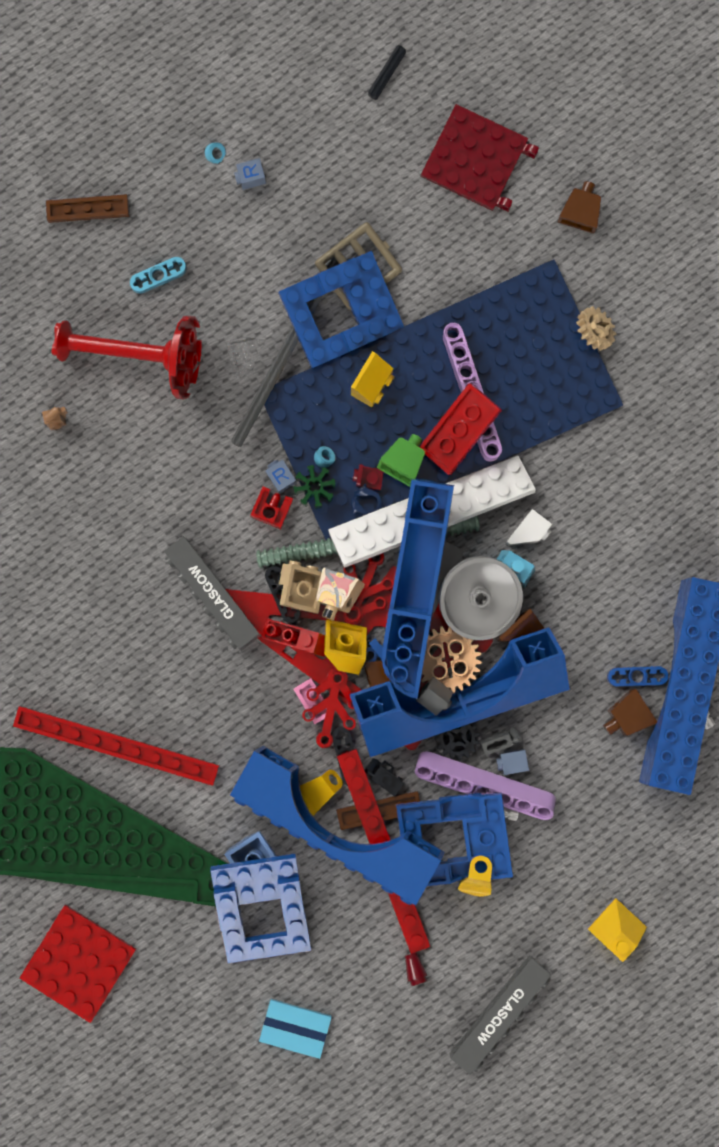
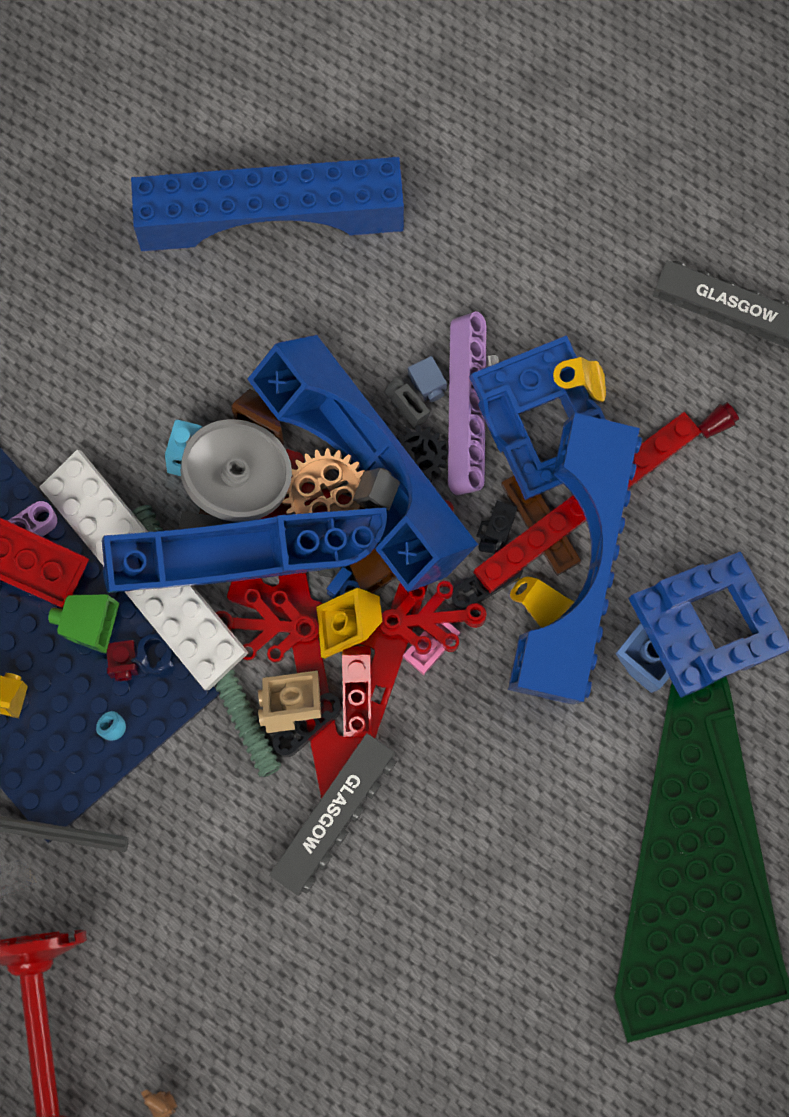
camera: 100 degrees left, 10 degrees down
red plate [13,706,220,786] -> none
red brick [250,486,293,530] -> none
sand blue brick [265,460,297,494] -> none
dark green gear [294,465,336,509] -> none
torso [316,568,365,621] -> none
white slope [505,509,552,546] -> none
yellow slope [588,898,647,962] -> none
reddish brown torso [603,689,657,736] -> none
blue beam [607,666,668,686] -> none

